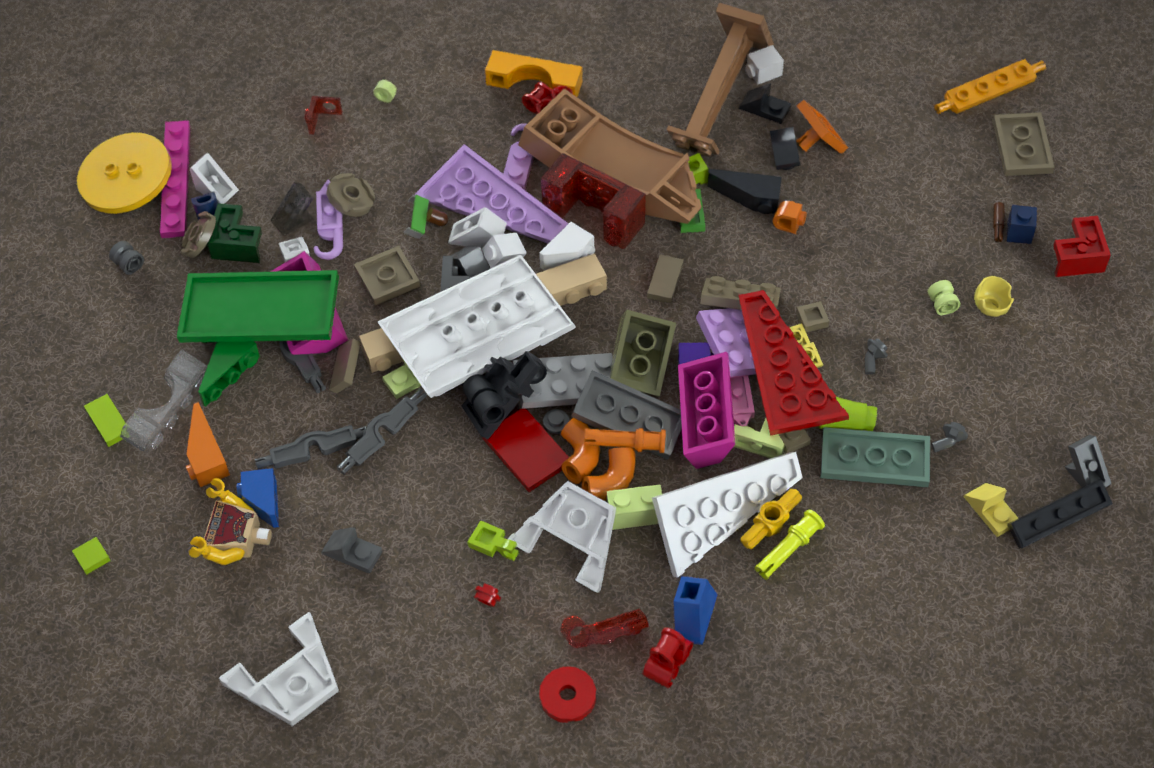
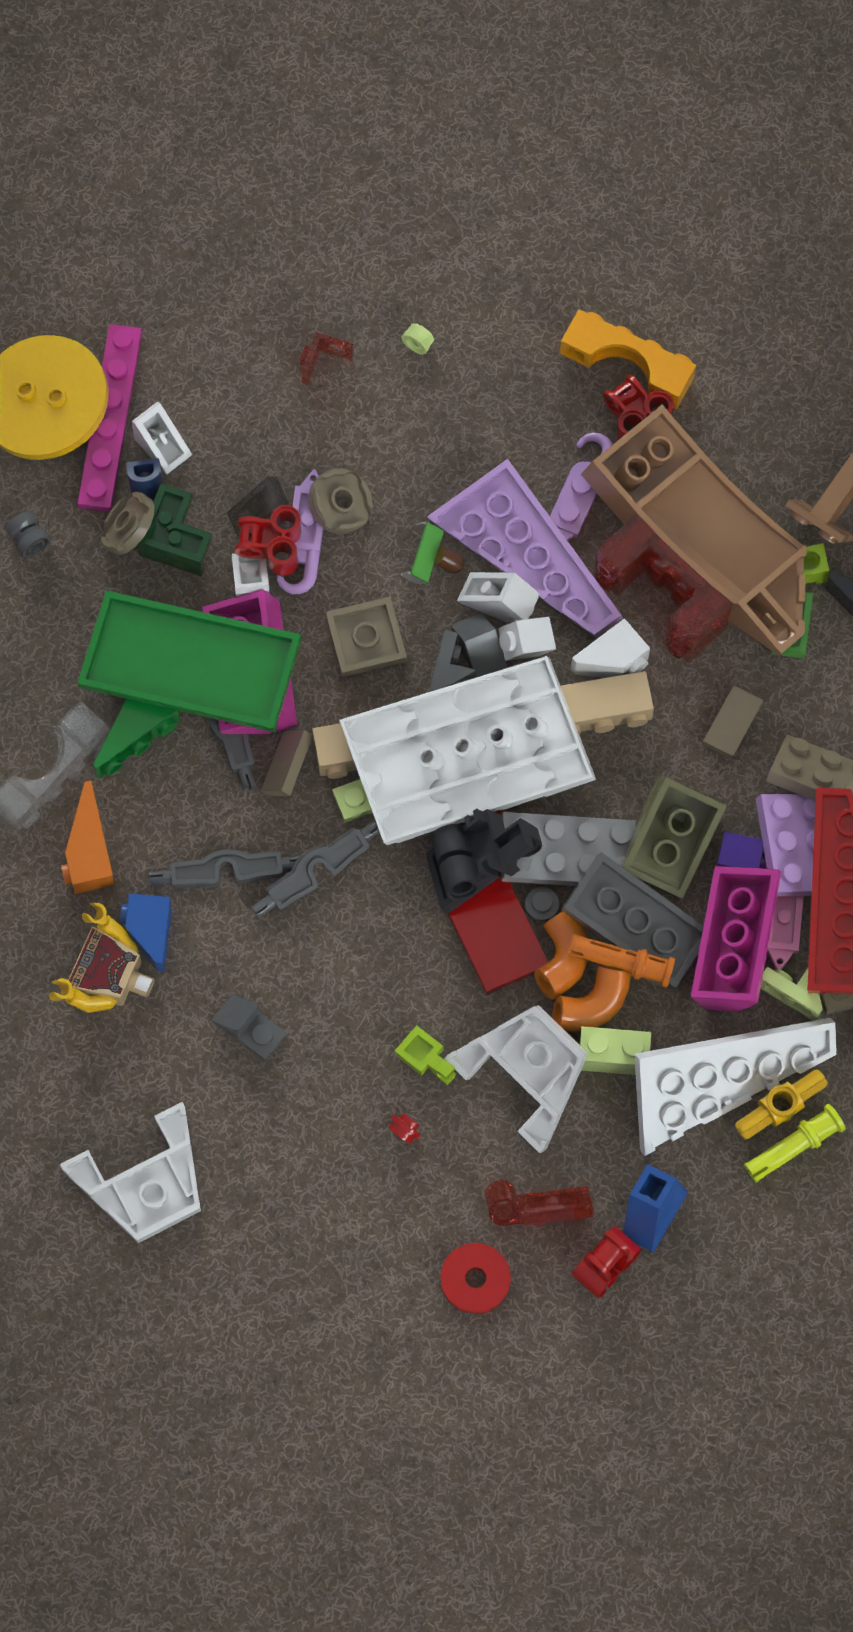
camera: 10 degrees right, 15 degrees up
none -> red piece [234,505,302,576]

